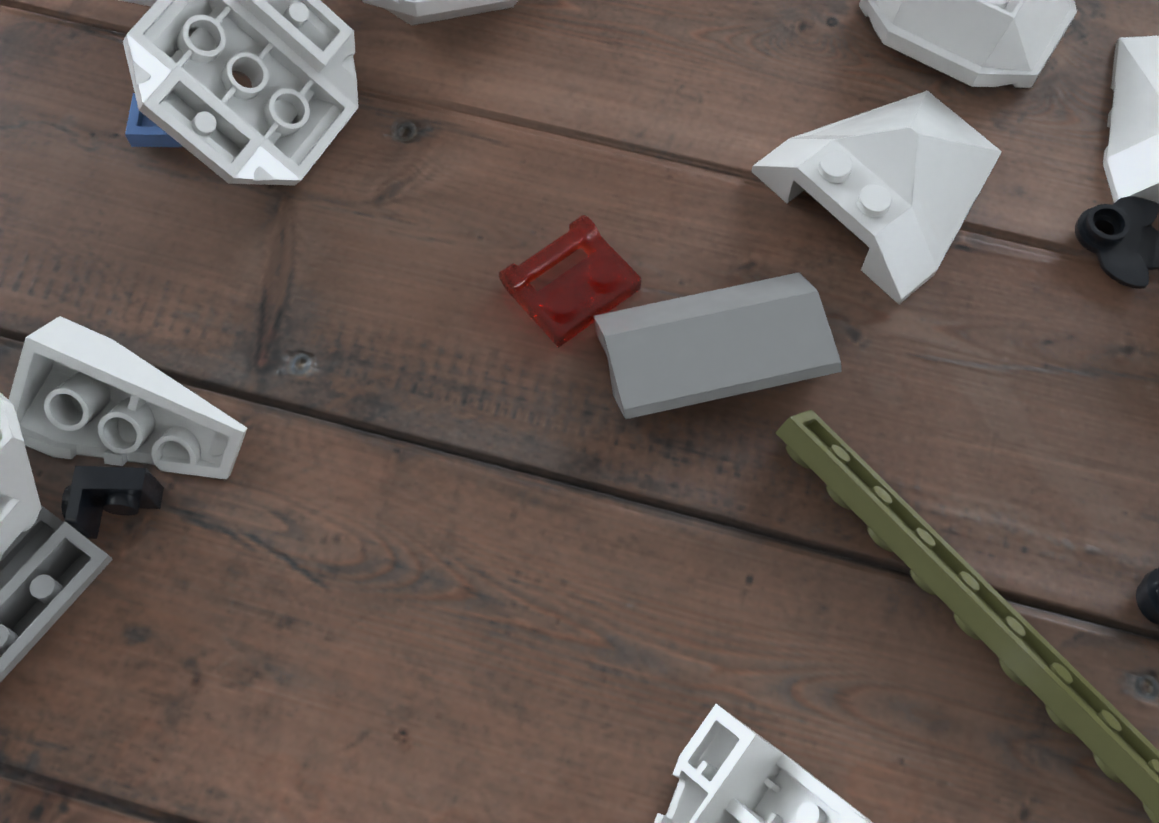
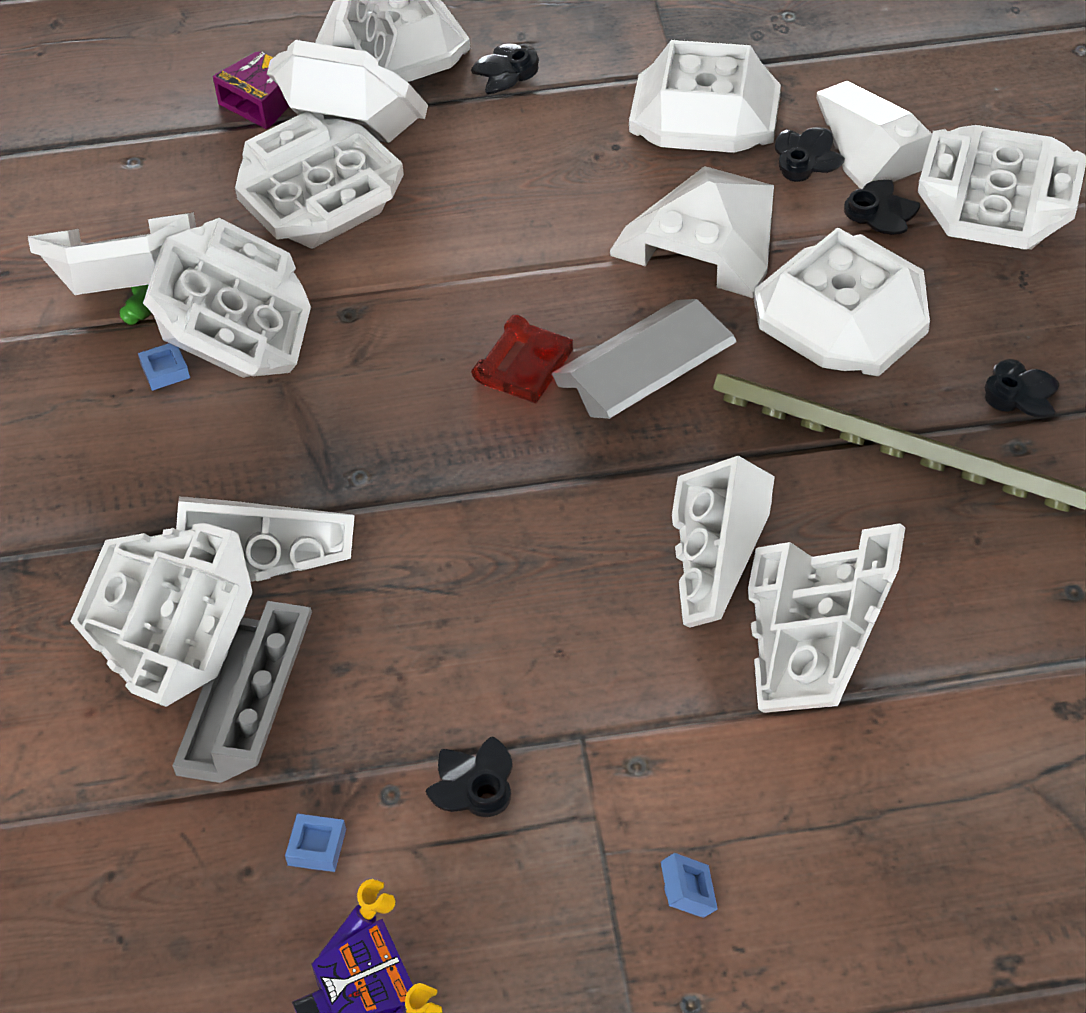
camera: 20 degrees left, 15 degrees down
black bracket [61,466,164,539] -> none
none -> white wedge [672,456,775,628]
none -> white piece [754,228,930,376]
none -> black plate [775,127,845,182]

